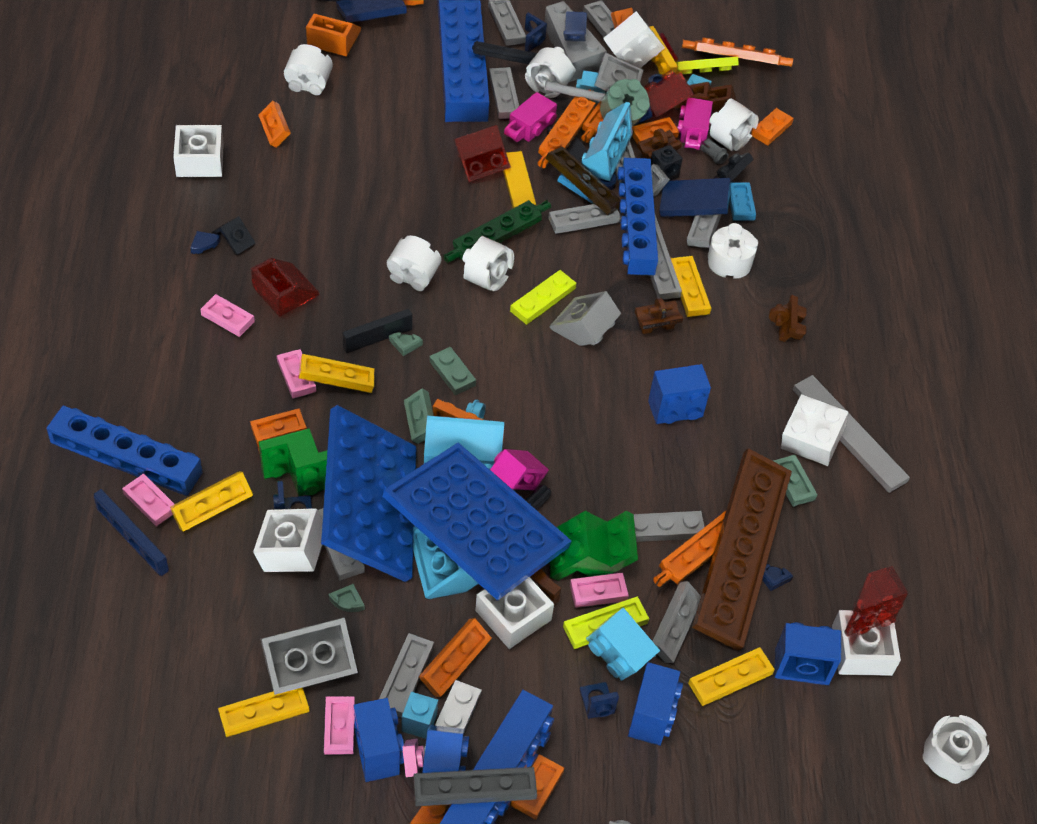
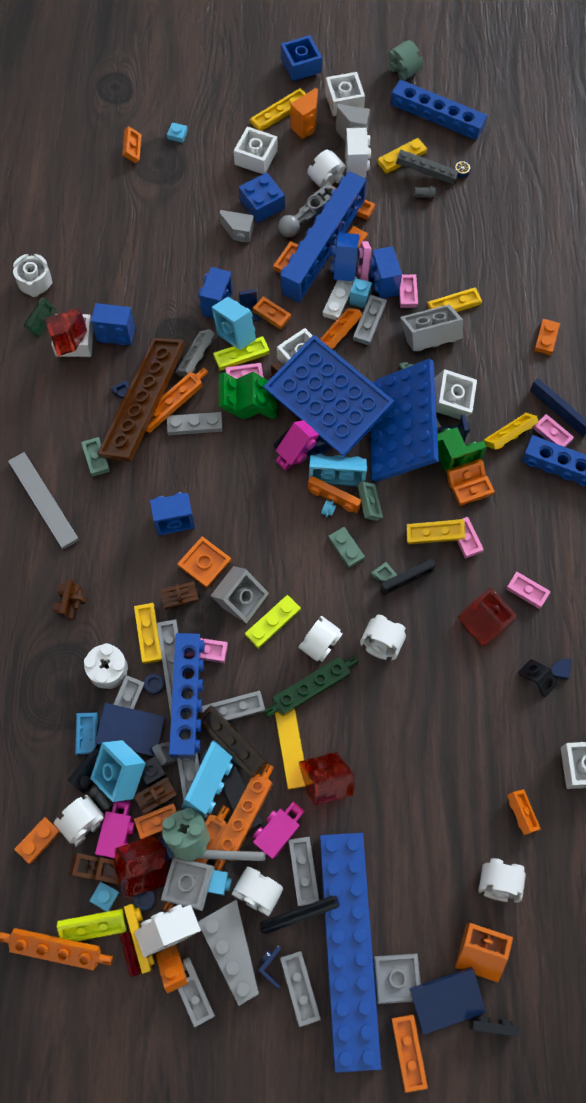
camera: 175 degrees left, 15 degrees up
dark grey tile [413,767,537,806] -> none
dark blue bracket [563,11,587,41] -> none
yellow plate [688,647,775,706] -> none
white brick [781,394,848,466] -> none
none -> clear green plate [23,297,57,337]
none -> medium azure brick [90,740,146,802]
none -> dark blue tile [144,674,164,695]
none -> orange plate [177,536,232,589]
none -> bright pink plate [185,638,228,663]
none -> orange plate [253,296,291,330]
none -> light grey tile [373,954,421,1004]
none -> orange plate [534,319,560,356]

